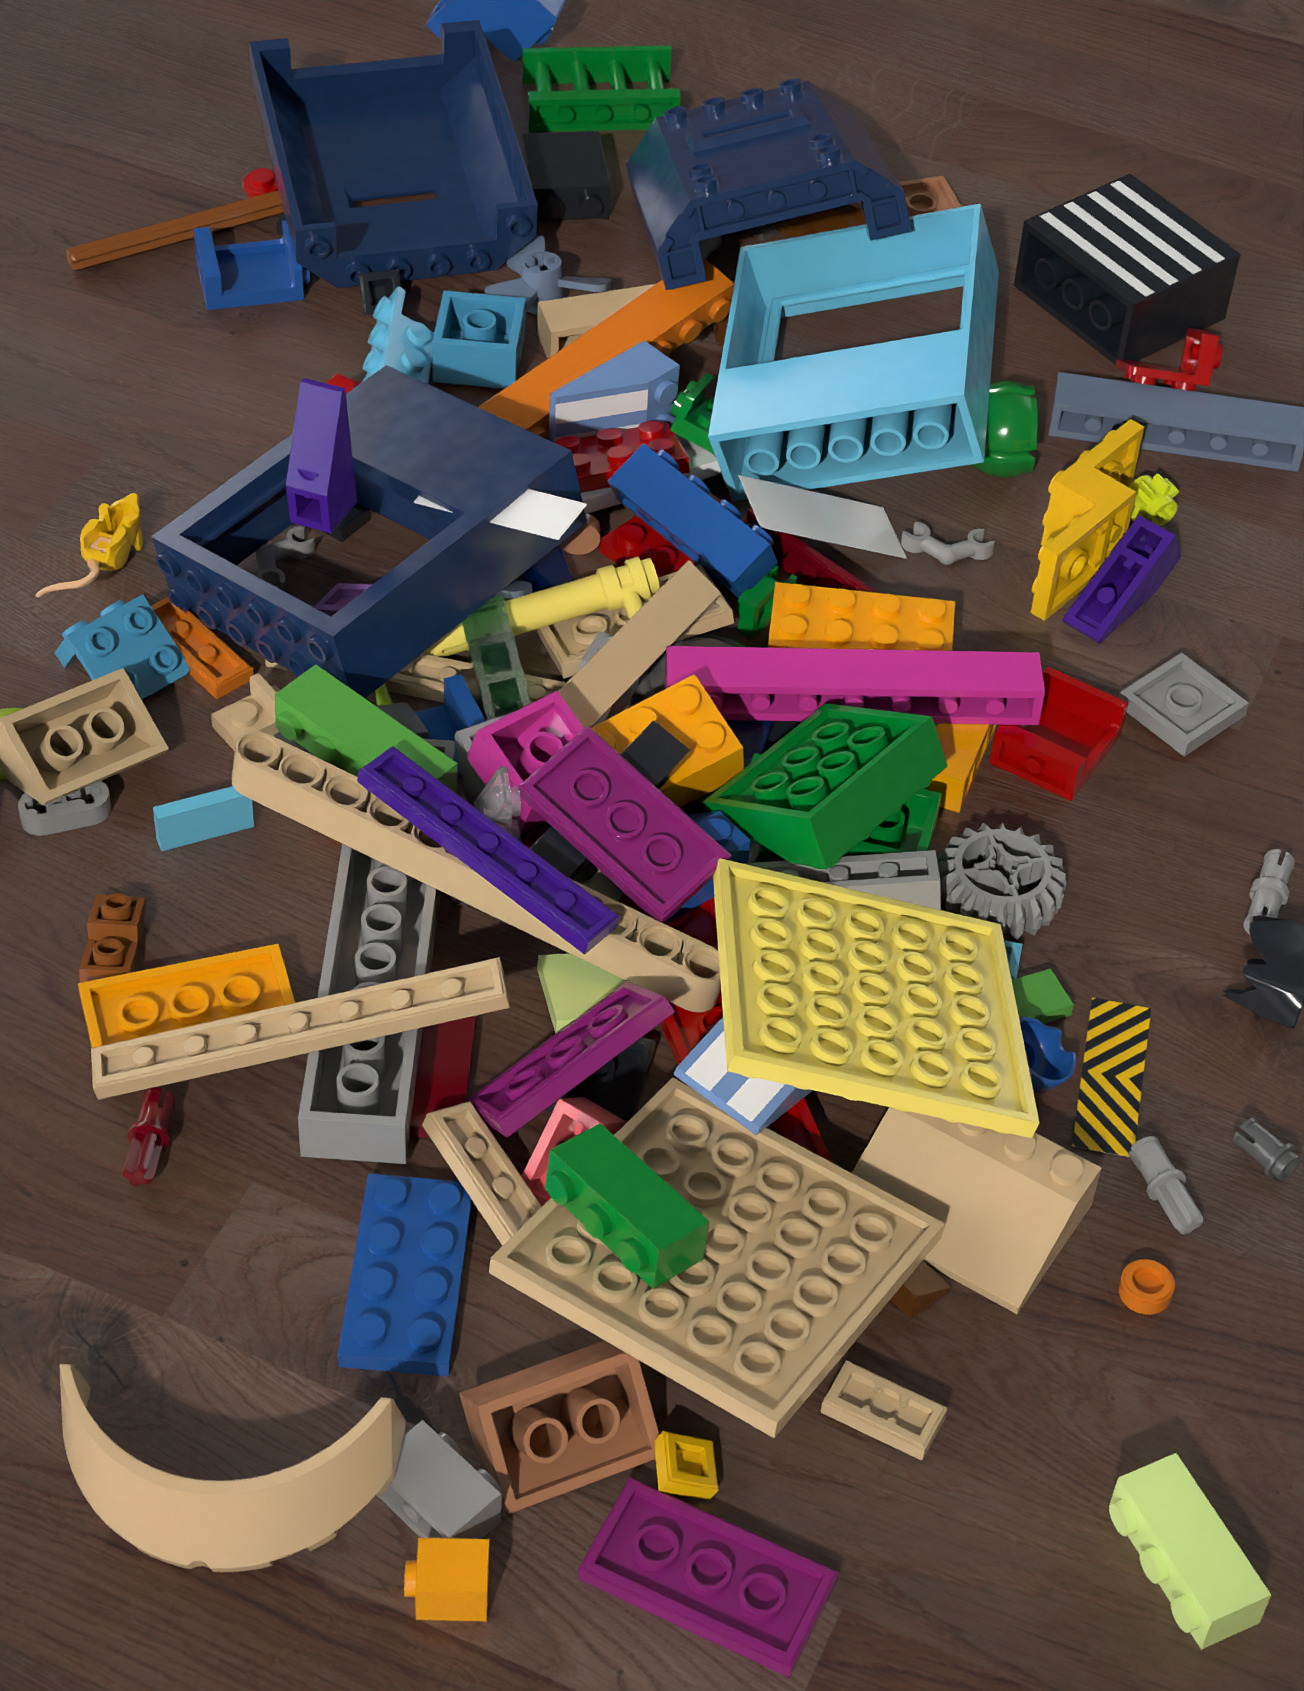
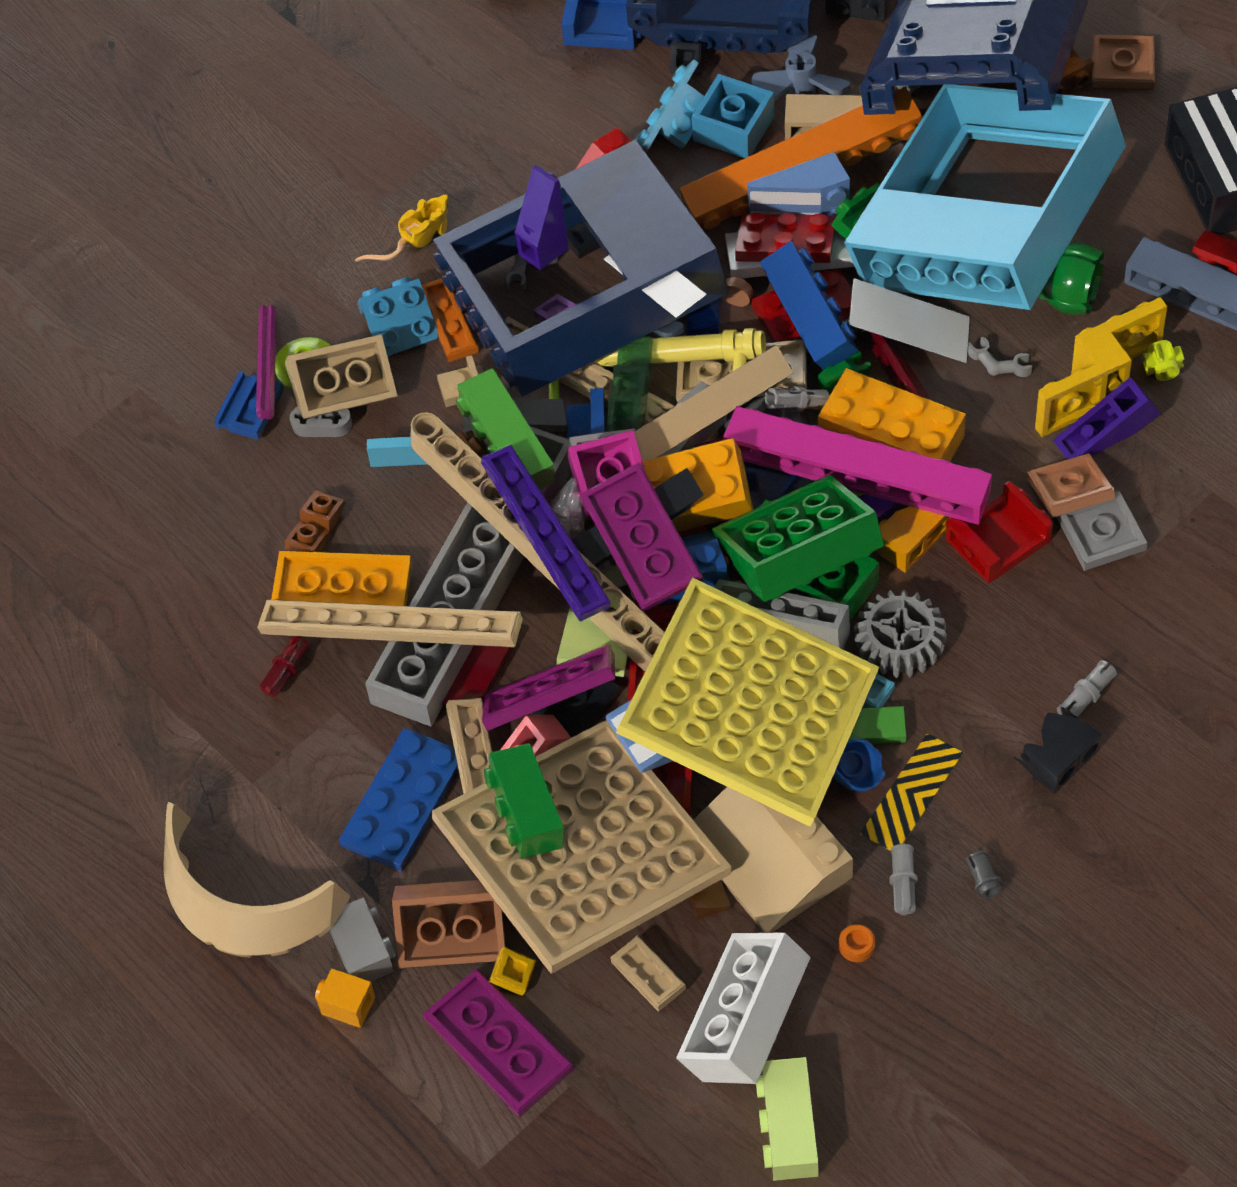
camera: 30 degrees right, 10 degrees up
none -> white brick [676,933,811,1084]
none -> light grey pin [765,386,830,412]
none -> nougat tile [1027,453,1115,518]

